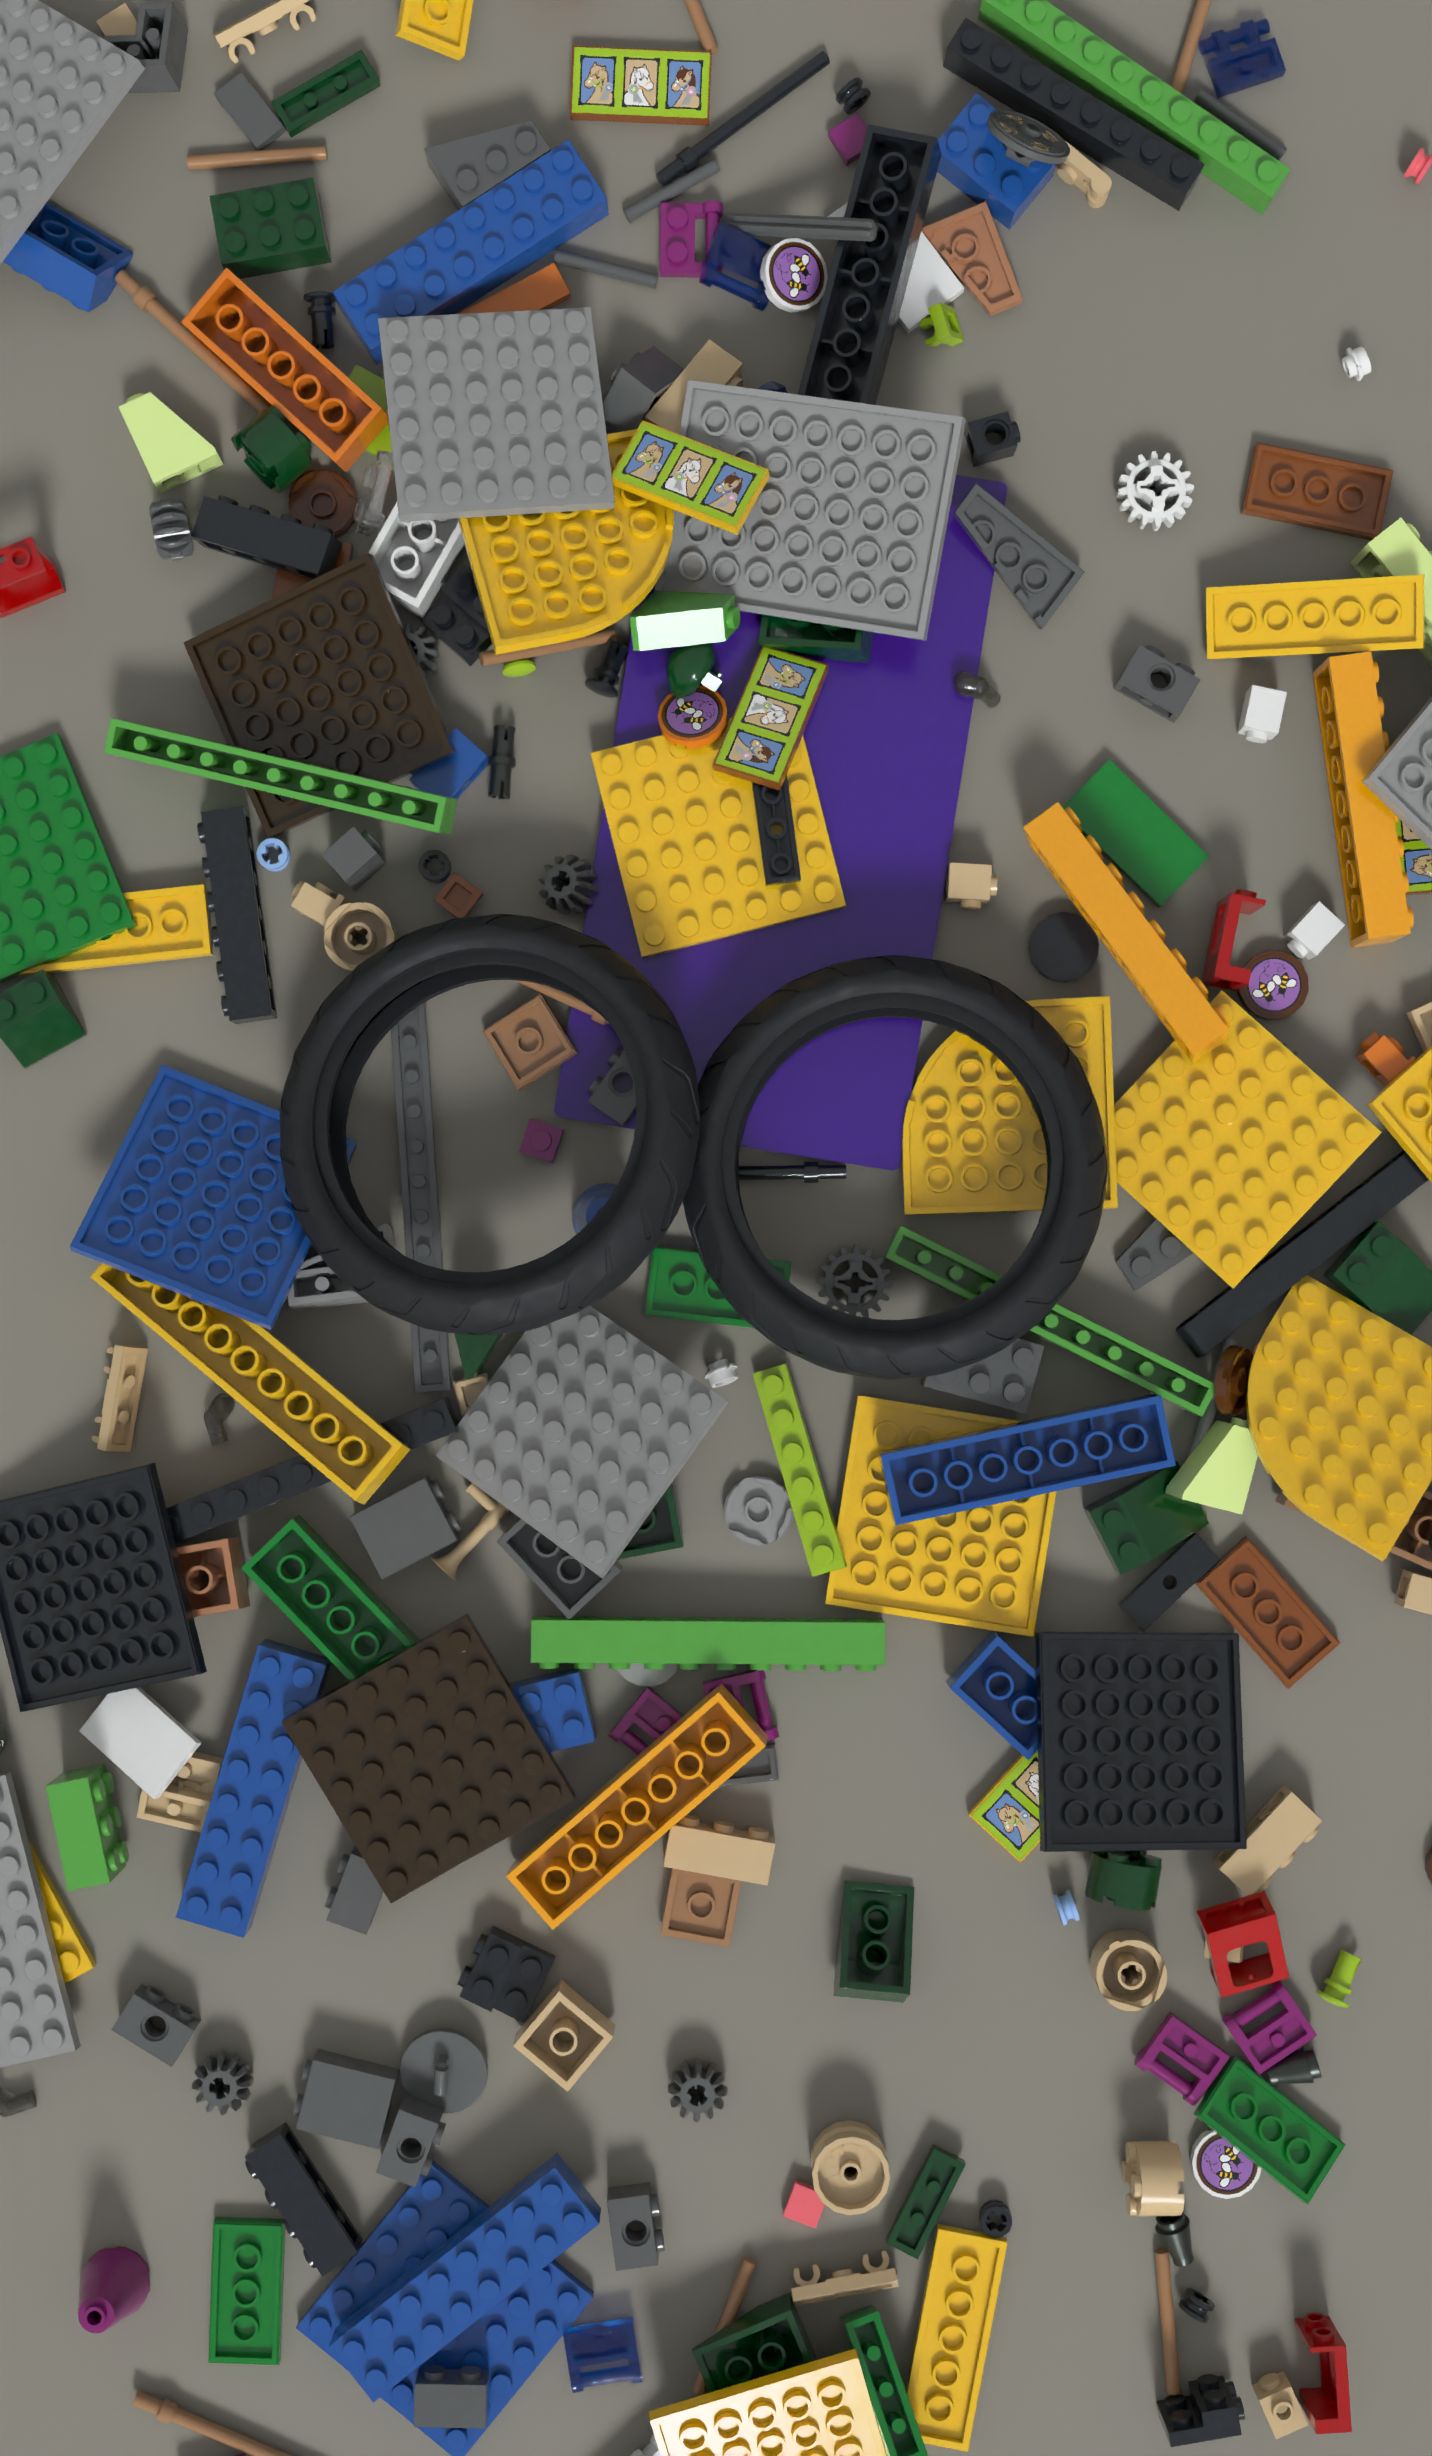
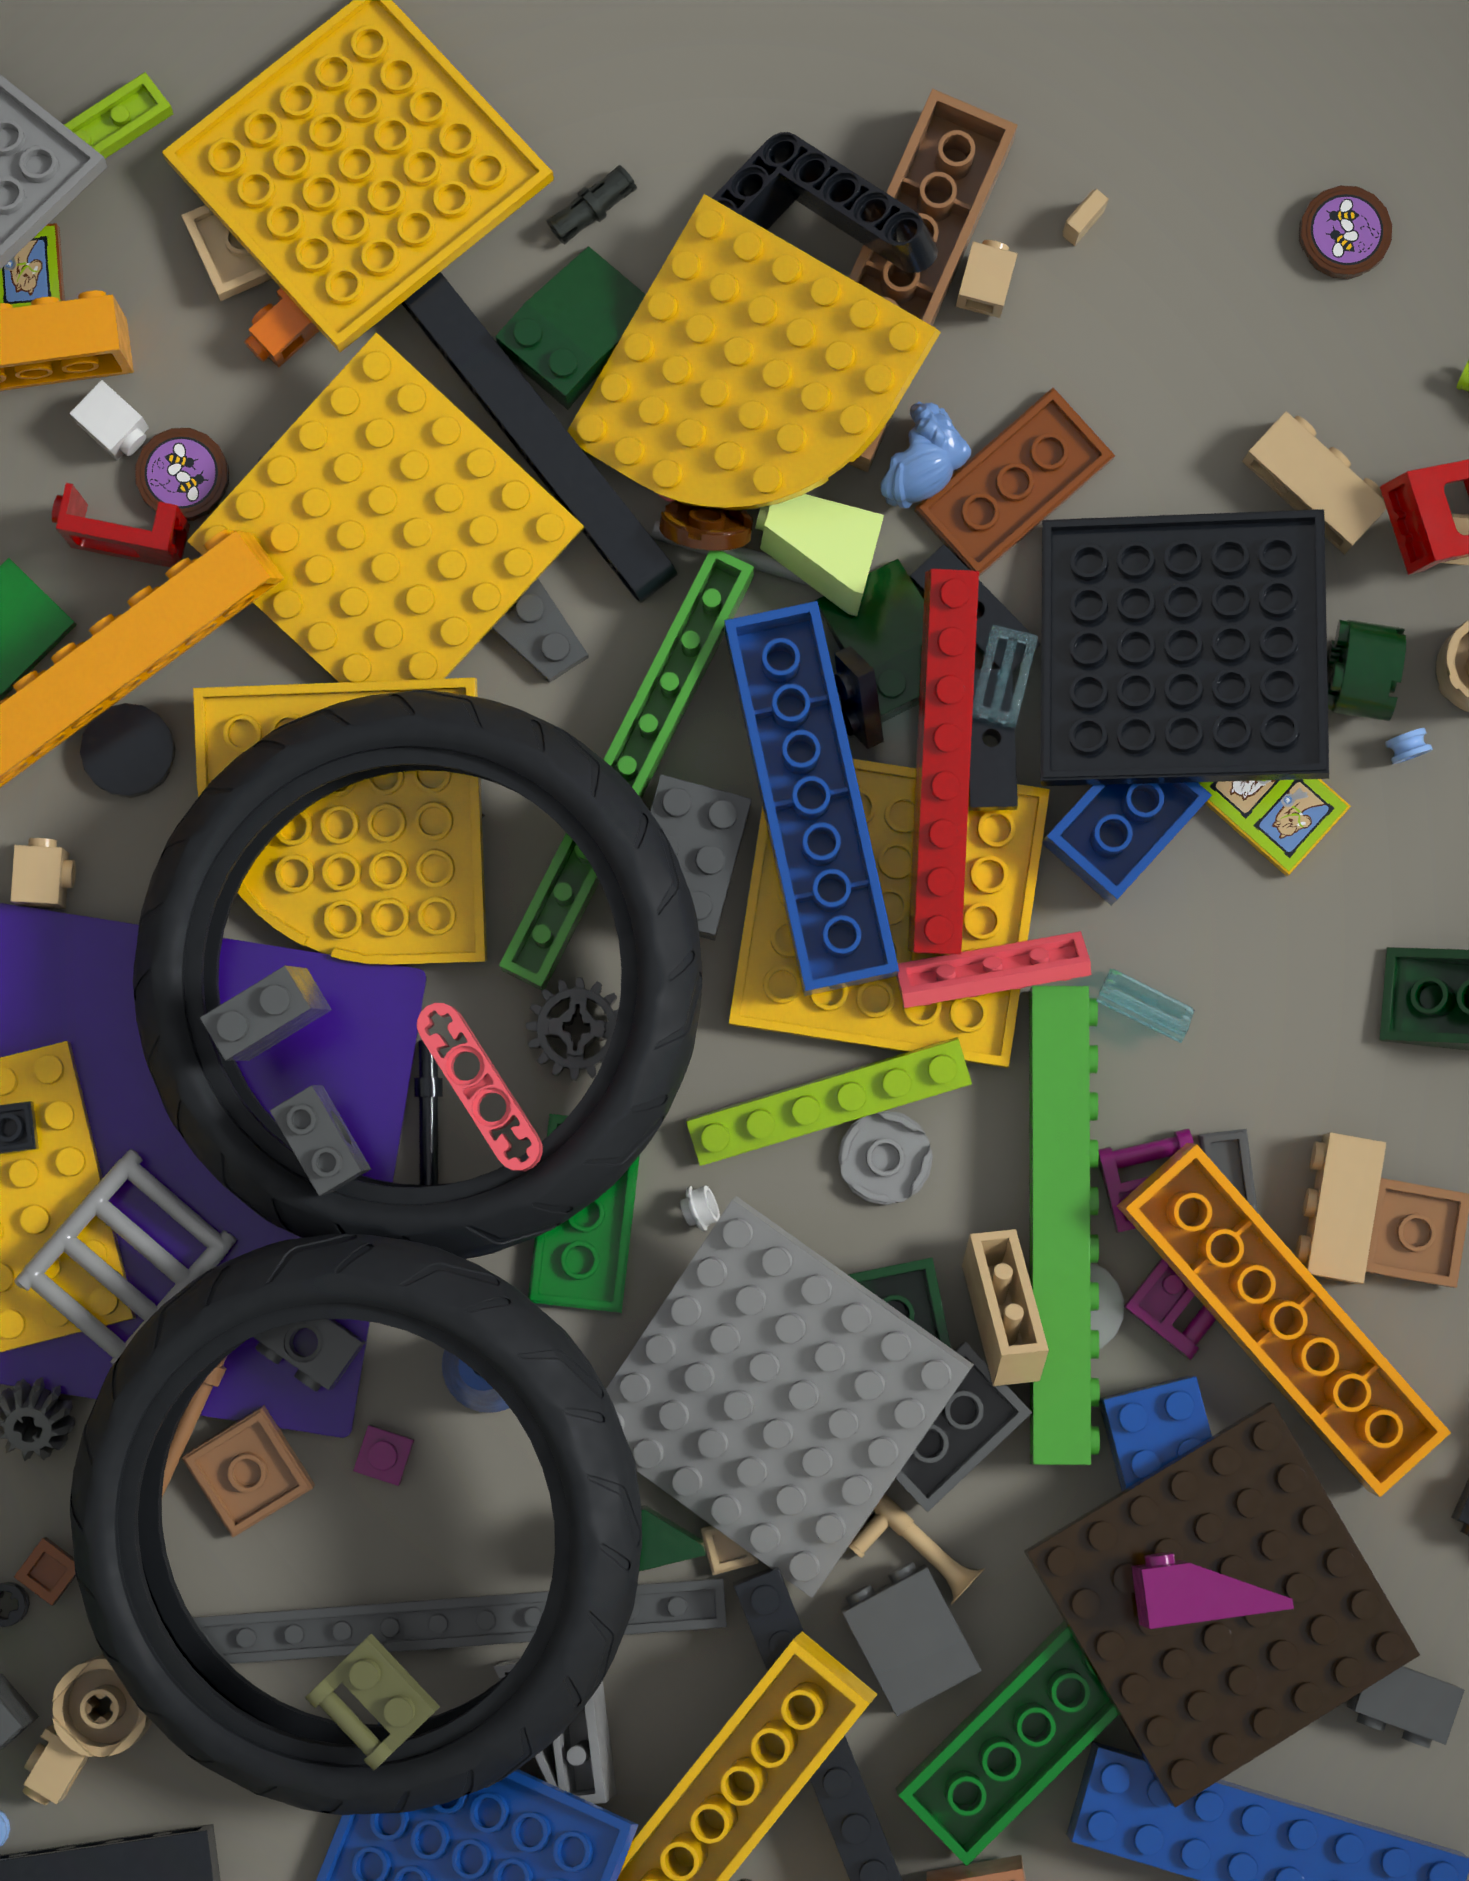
camera: 90 degrees left, 5 degrees down
none -> light grey bar [14,1149,237,1365]
none -> dark grey brick [200,965,332,1061]
none -> dark grey brick [270,1085,371,1196]
none -> olive plate [305,1634,440,1771]
none -> coral beam [417,1003,543,1171]
none -> black plate [834,646,884,749]
none -> medium blue hair [880,402,971,508]
none -> coral plate [896,931,1092,1008]
none -> red brick [908,569,979,954]
none -> tan brick [962,1229,1049,1386]
none -> black tile [969,669,1018,811]
none -> clear light blue tile [972,624,1038,728]
none -> clear light blue tile [1096,968,1195,1043]
none -> magenta slope [1131,1552,1294,1629]

